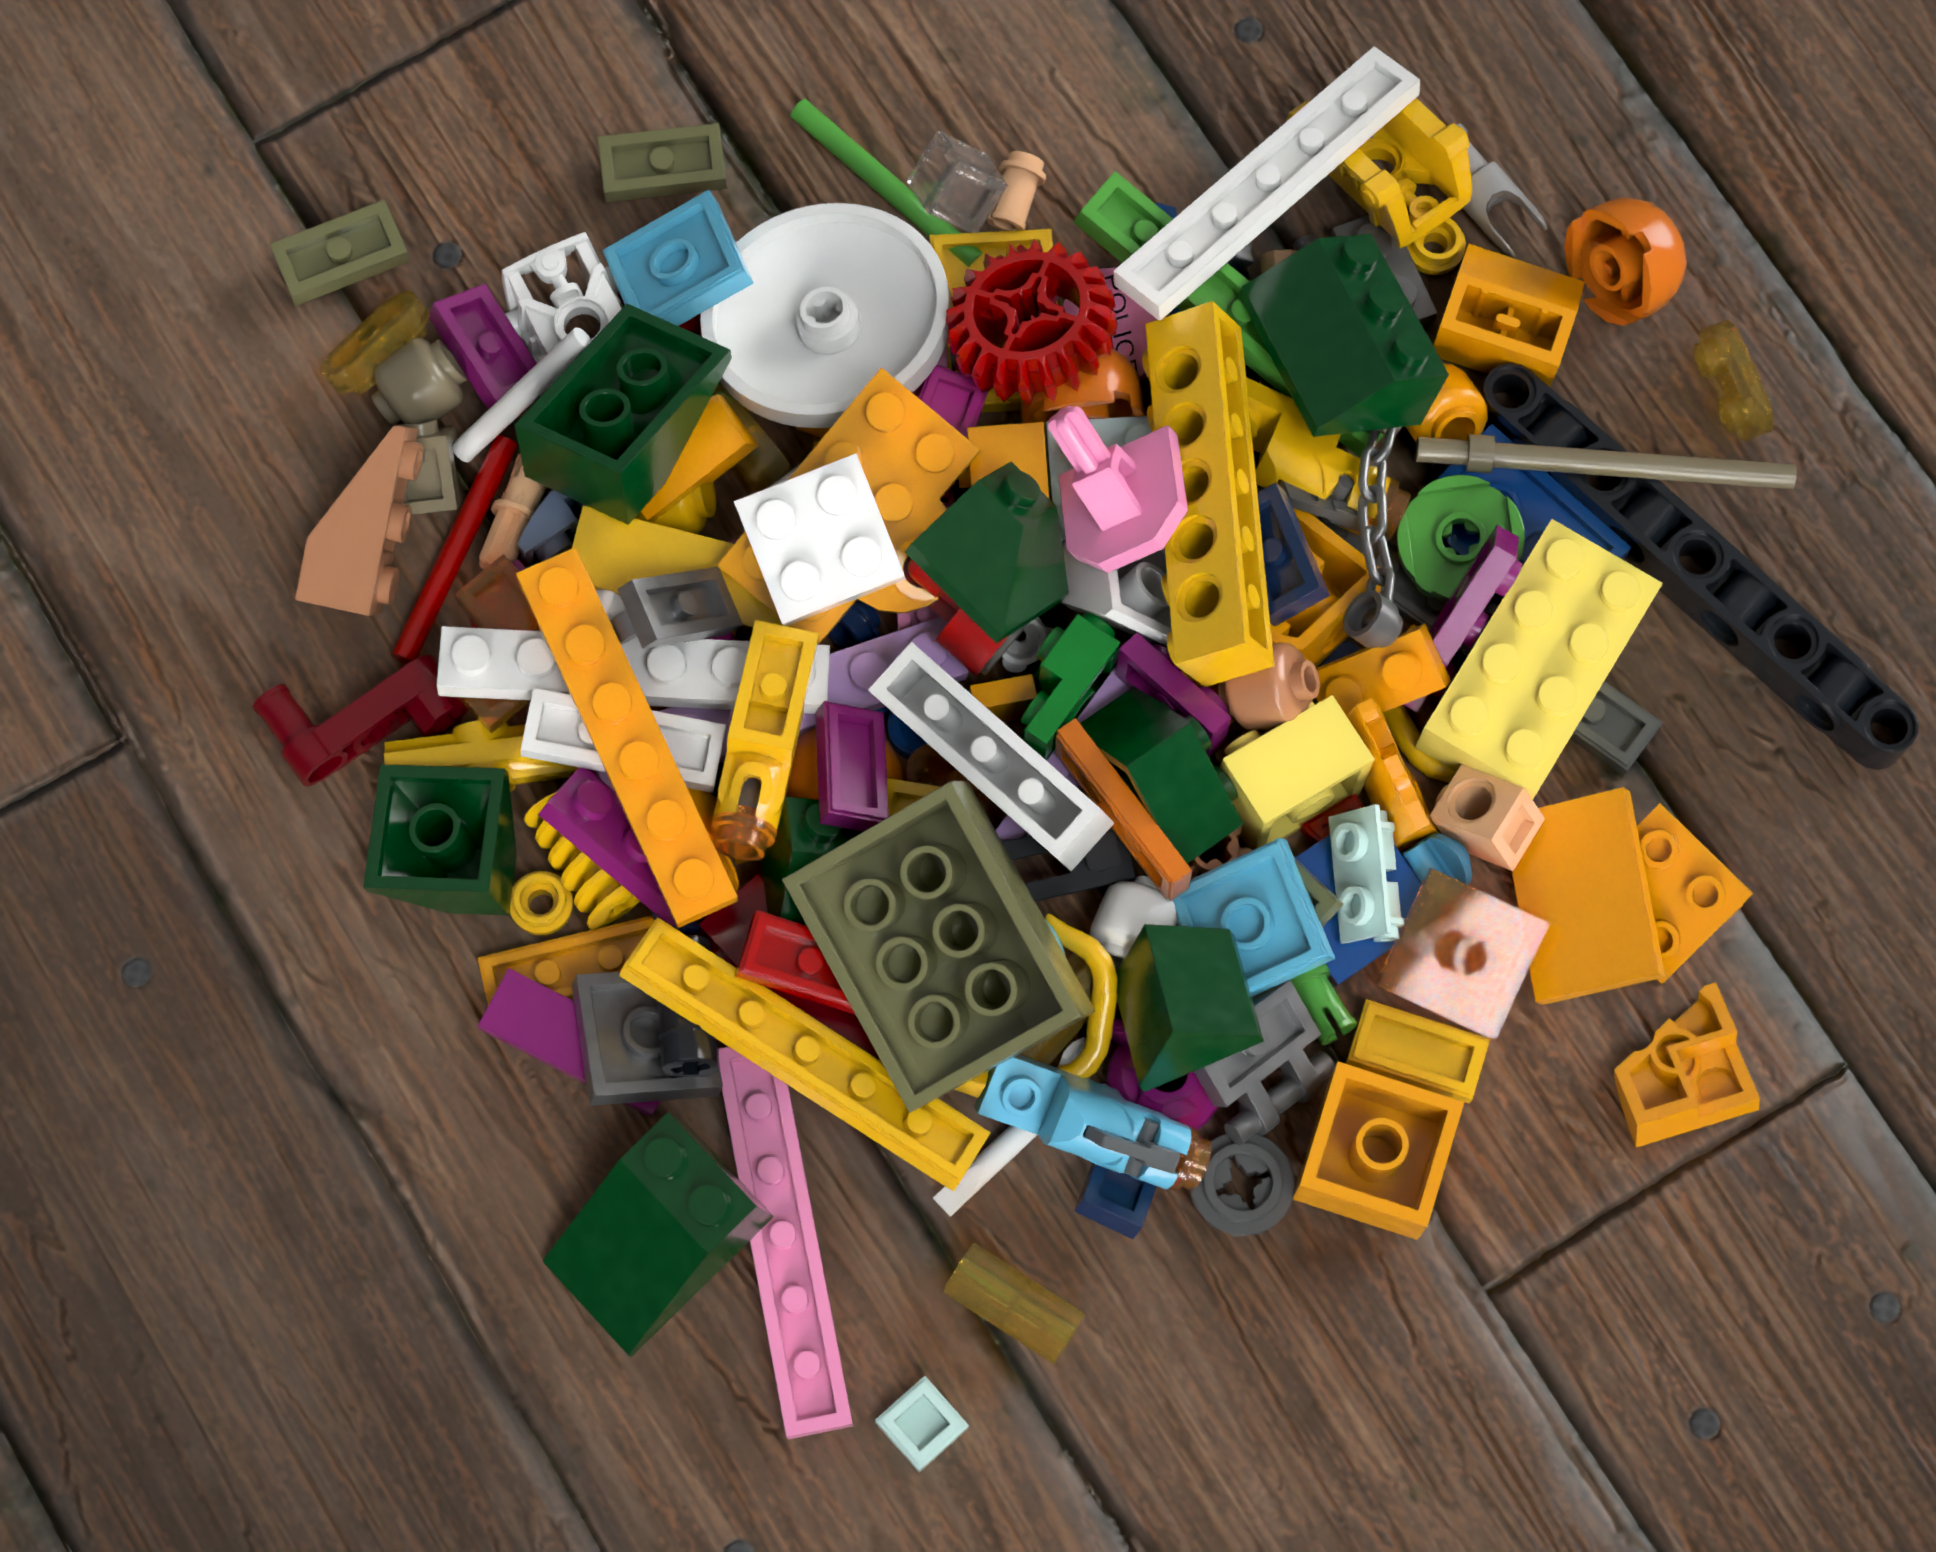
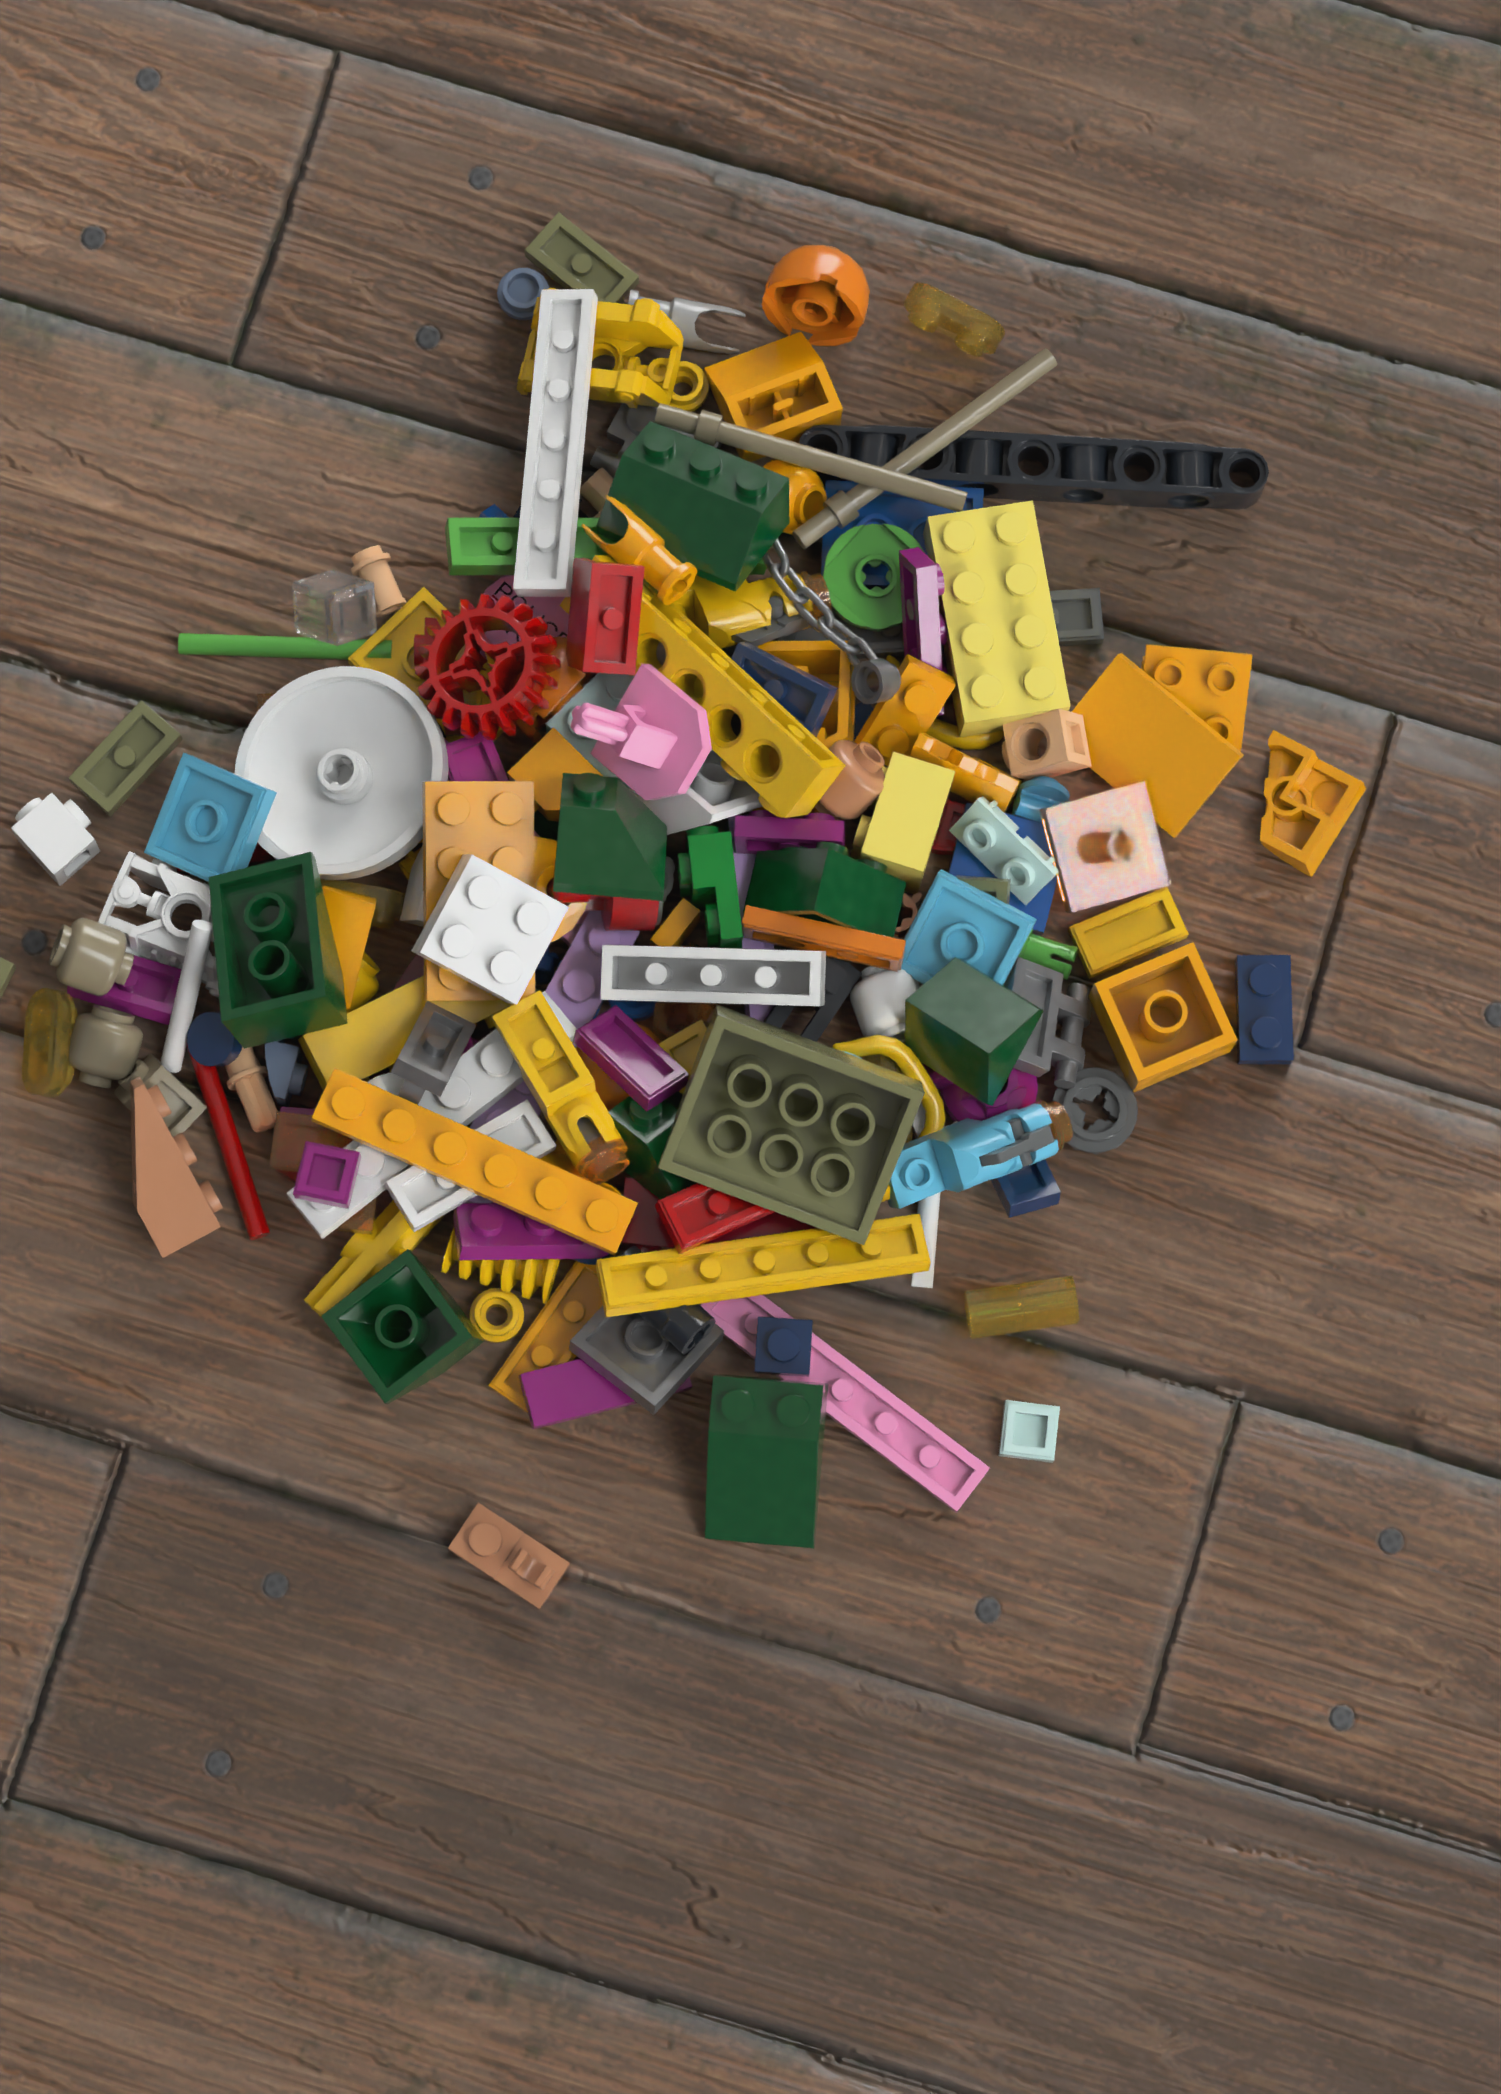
camera: 45 degrees left, 5 degrees up
dark red beam [252,654,471,787] -> none
none -> white brick [11,793,100,886]
none -> dark tan head [49,917,134,996]
none -> dark blue tile [187,1012,242,1066]
none -> magenta tile [293,1141,361,1209]
none -> nougat plate [448,1502,570,1610]
none -> sand blue plate [497,268,549,320]
none -> olive plate [525,212,639,303]
none -> red panel [566,558,644,675]
none -> light orange piece [581,495,697,605]
none -> dark tan bar [654,403,968,512]
none -> dark blue plate [754,1317,813,1377]
none -> dark blue plate [1234,955,1294,1065]

